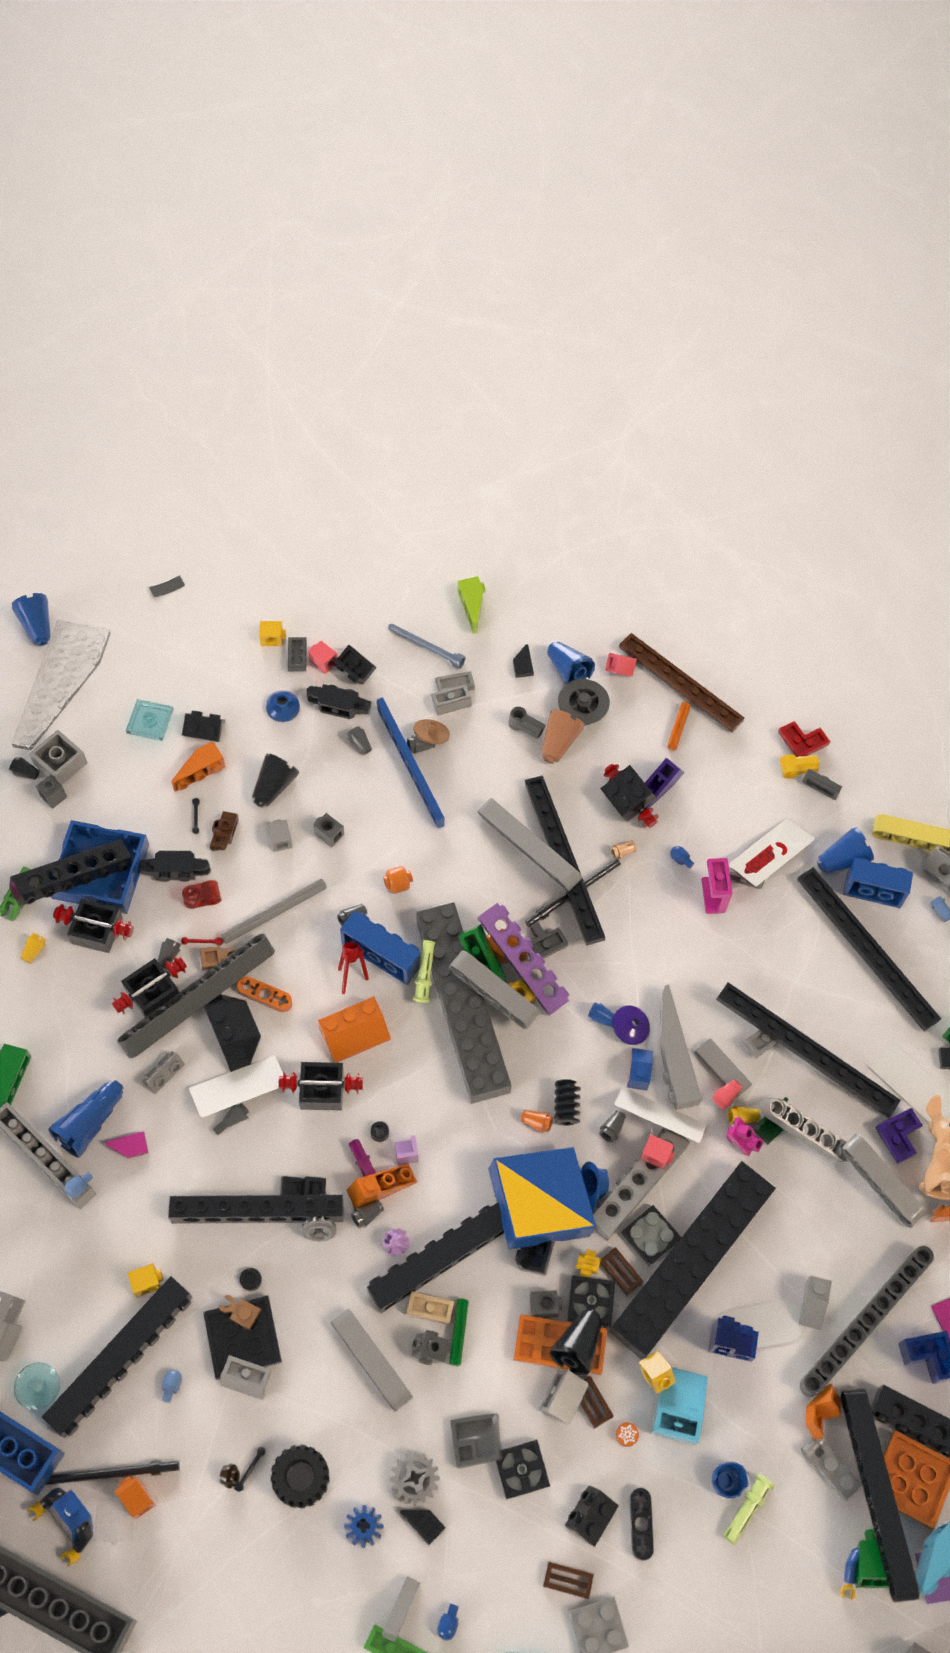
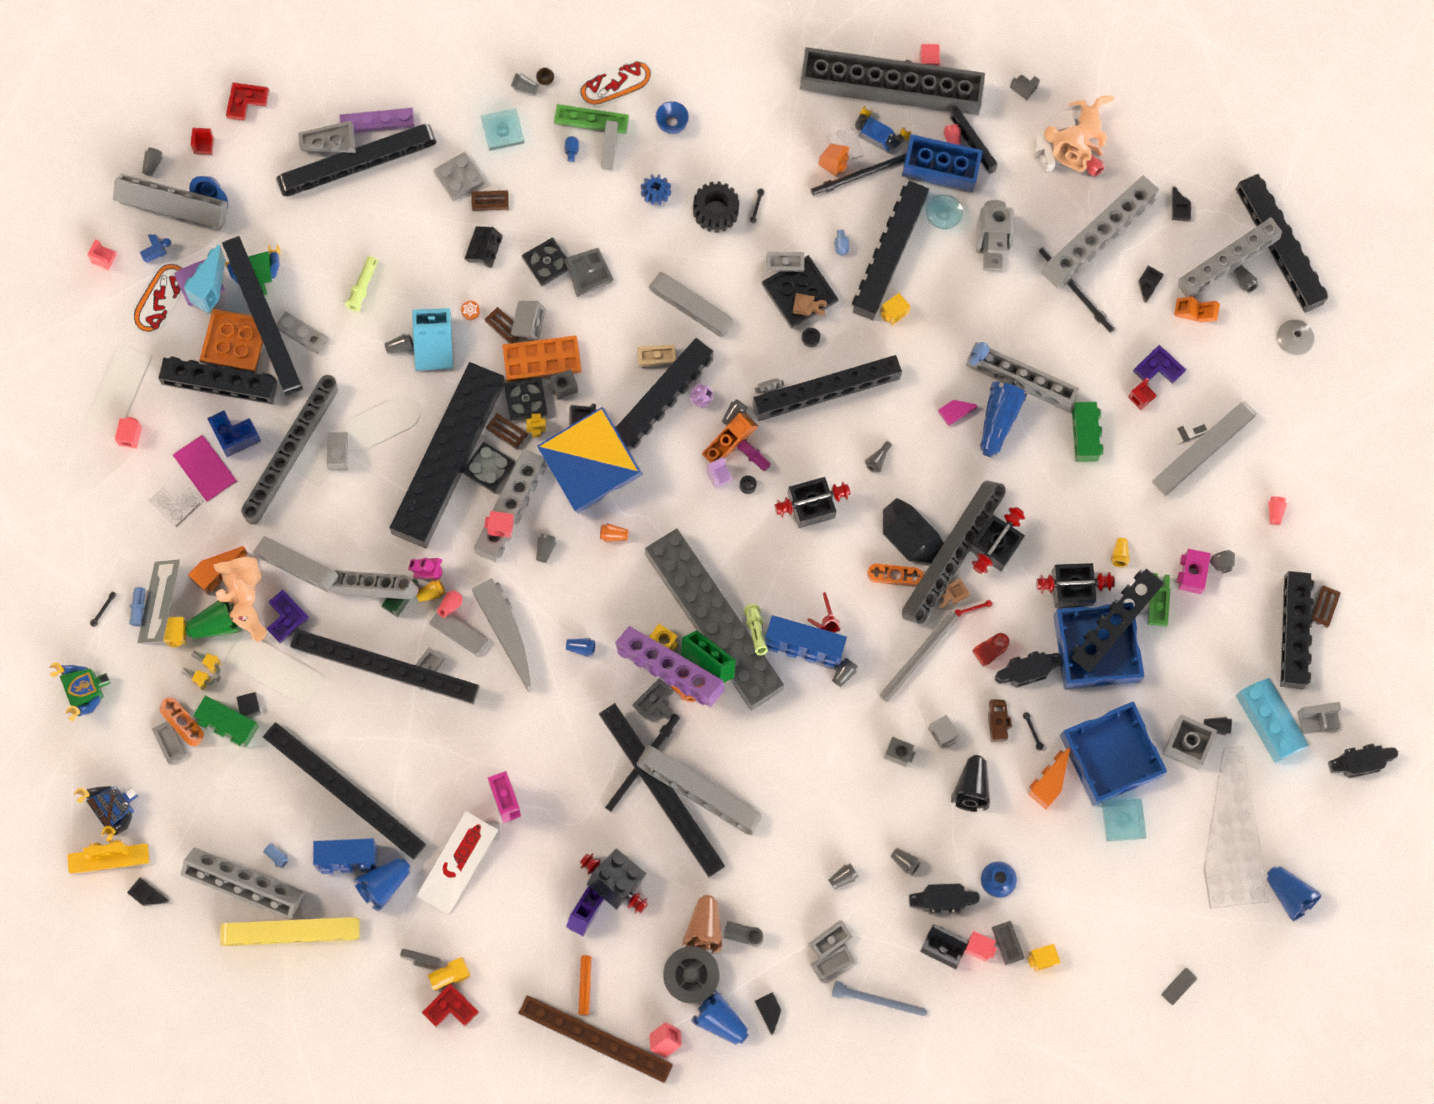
camera: 160 degrees right, 10 degrees up
dark grey brick [36,774,67,809] -> none
light grey hinge [143,1051,185,1094] -> none
dark grey cone [157,938,181,969] -> none
black bracket [182,710,225,742] -> none
white sticker [189,1056,283,1118] -> none
dark brown plate [219,1464,240,1488] -> none
black slope [280,1176,326,1195] -> none
orange slope [318,996,391,1063] -> none
blue tile [376,697,445,829] -> none
orange head [383,866,413,894] -> none
light grey gear [390,1452,440,1506] -> none
black tile [399,1509,446,1545] -> none
dark grey brick [412,1330,449,1365] -> none
medium nougat piece [413,719,450,744] -> none
light grey beam [449,951,540,1029] -> none
green axle [449,1298,469,1366] -> none
lime slope [457,576,486,634] -> none
black cone [549,1309,602,1376] -> none
black piece [554,1079,581,1126] -> none
blue piece [581,1161,609,1211] -> none
light nougat pin [611,840,637,859] -> none
dark purple dish [612,1005,650,1045] -> none
white sticker [614,1087,707,1143] -> none
blue slope [627,1048,653,1091] -> none
black beam [629,1488,654,1561] -> none
yellow brick [639,1351,676,1394] -> none
blue cylinder [670,846,694,869] -> none
clear blue brick [708,1316,759,1362] -> none
blue hair [711,1461,749,1499] -> none
orange slope [805,1384,841,1440] -> none
none -> dark grey cone [384,334,414,354]
none -> blue piece [655,101,689,134]
none -> blue tile [1060,701,1168,806]

